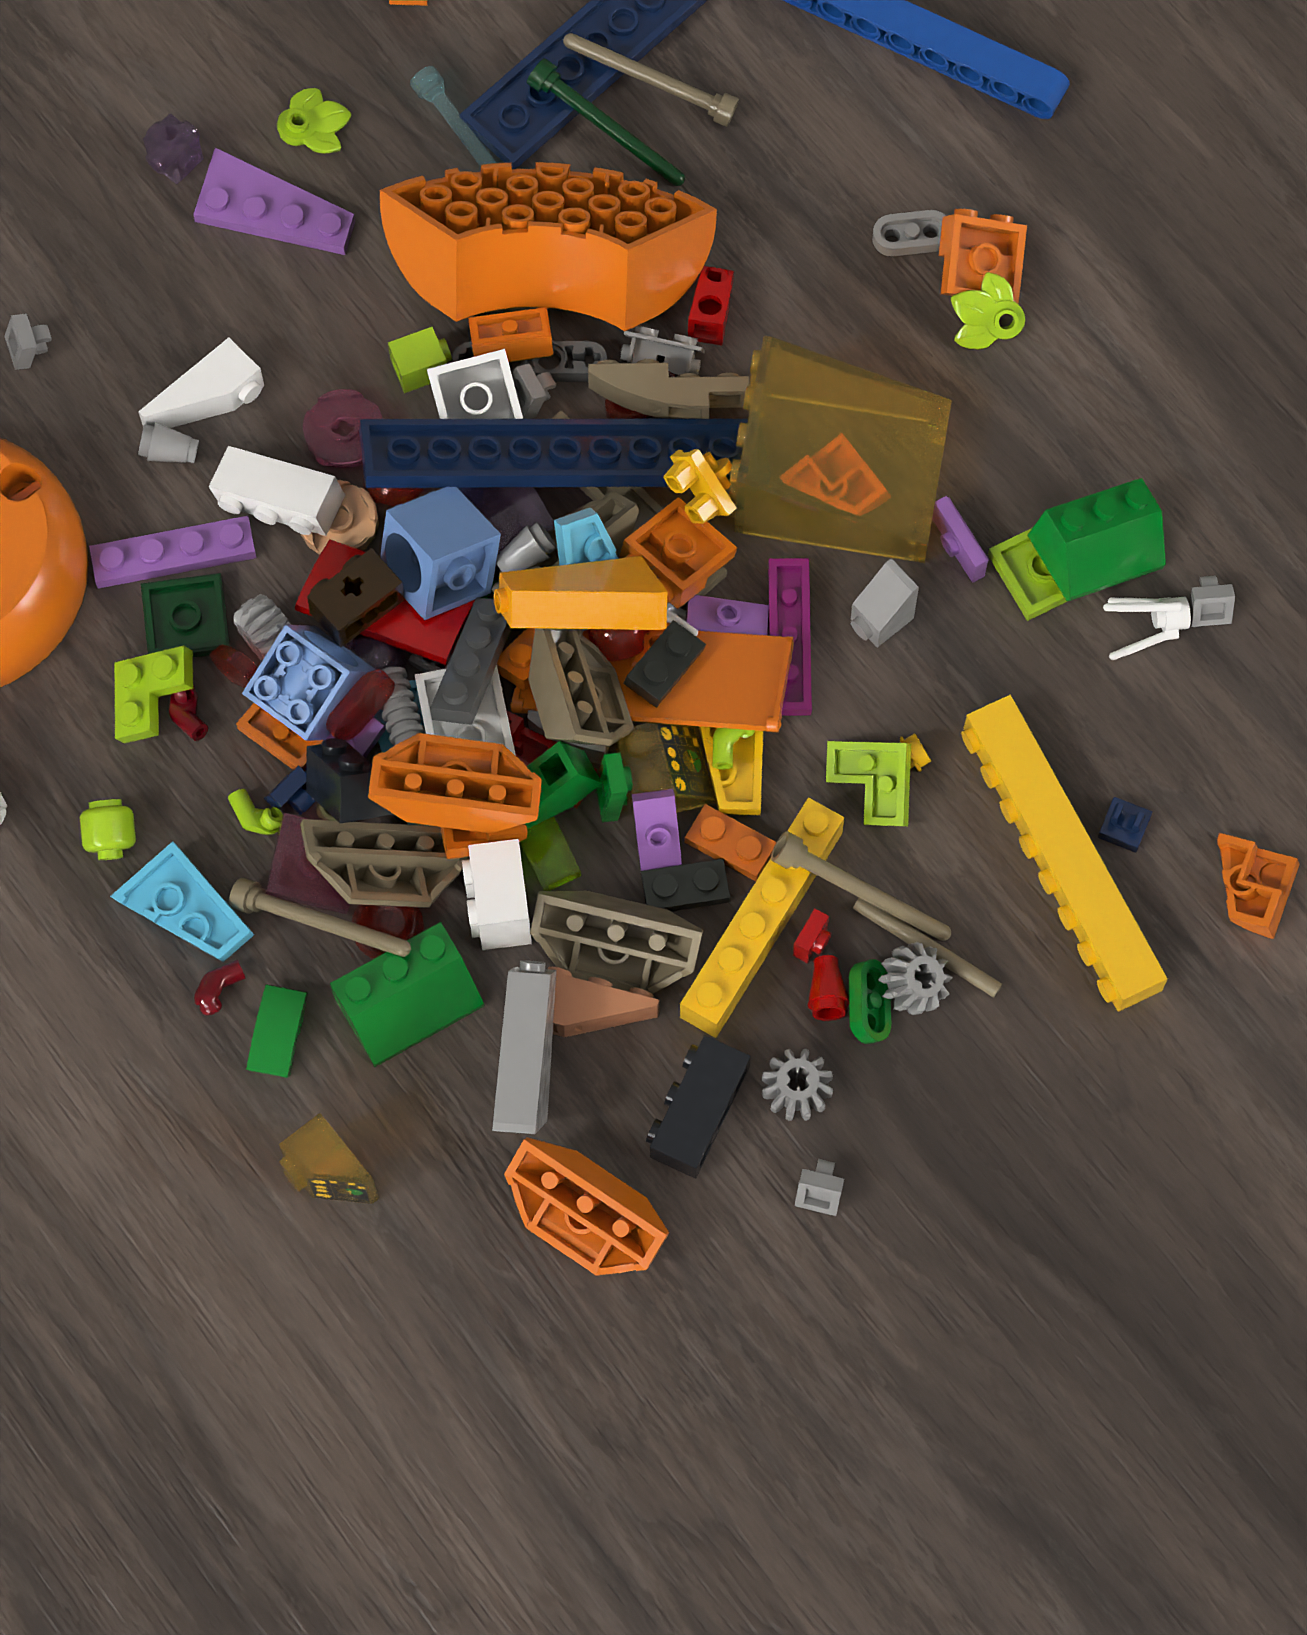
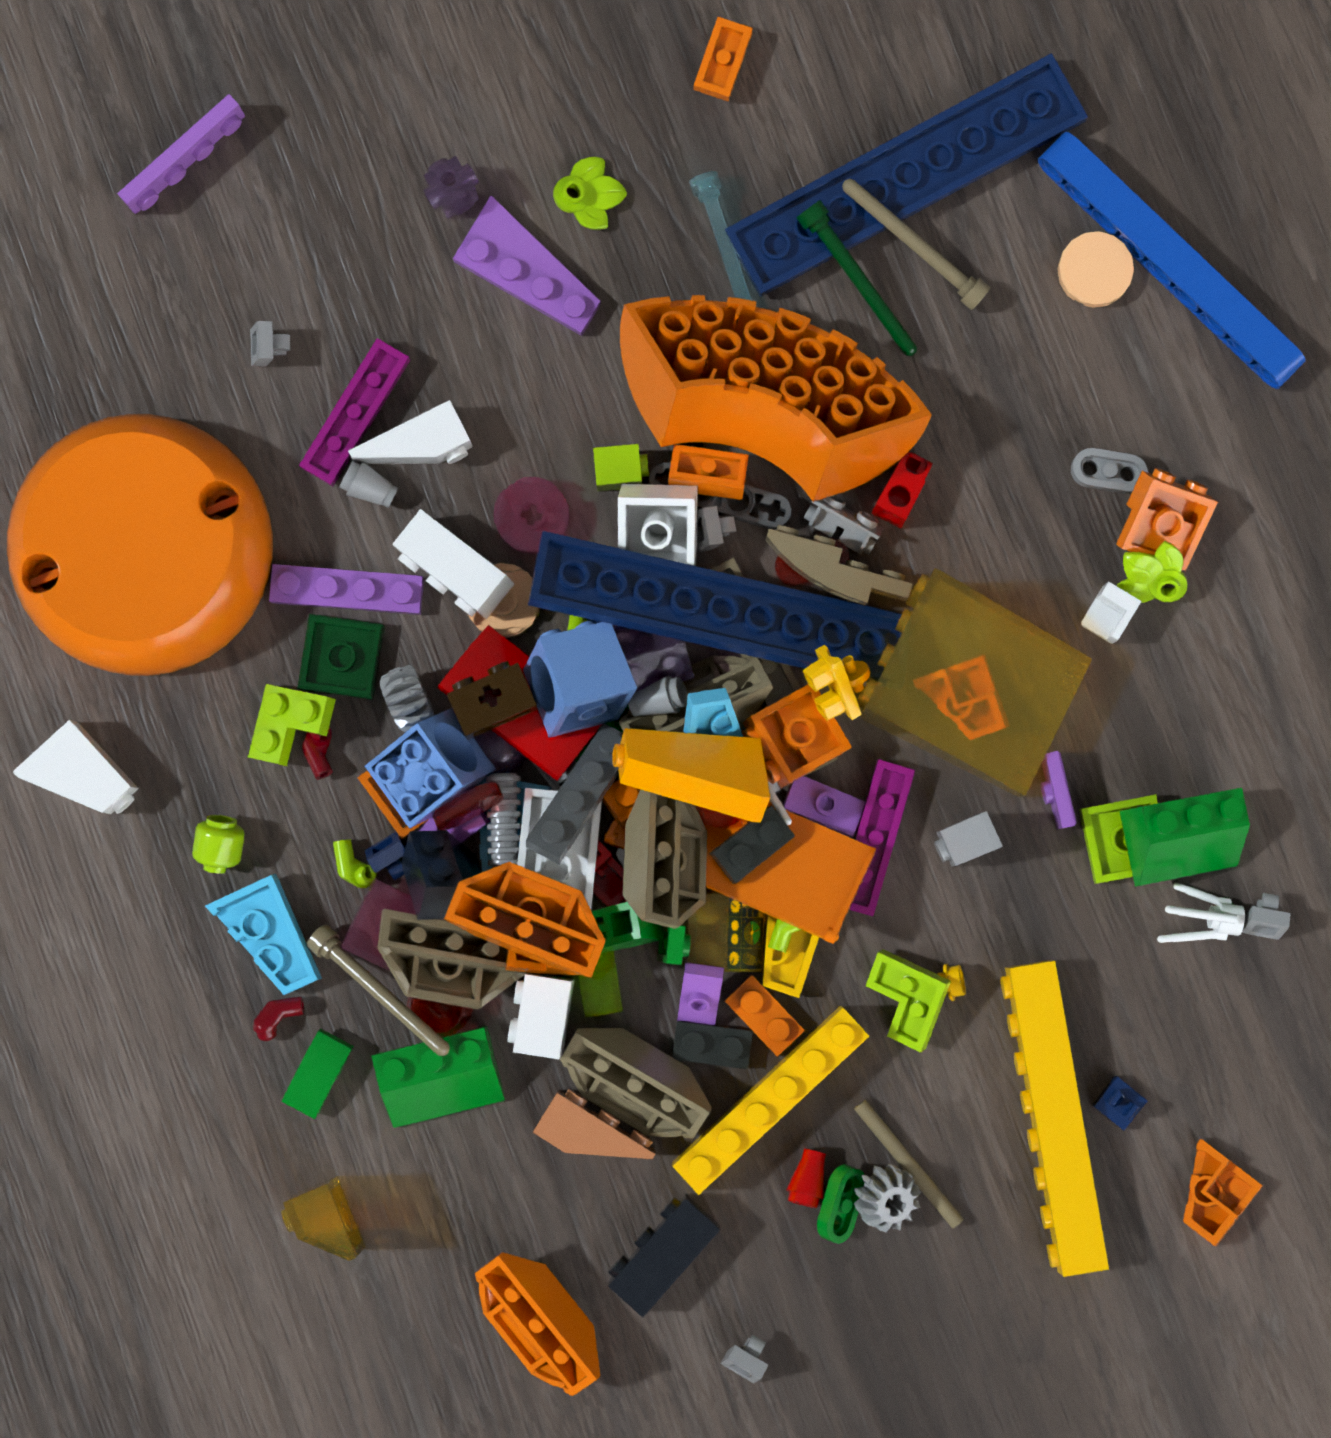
camera: 20 degrees right, 15 degrees up
clear red tile [209,644,257,688] -> none
light grey slope [492,960,557,1134] -> none
light grey gear [762,1049,833,1121] -> none
dark tan piece [771,831,951,941] -> none
red plate [793,908,832,963] -> none
none -> magenta plate [299,338,410,487]
none -> light nougat tile [1057,231,1134,308]
none -> white panel [1081,582,1141,644]

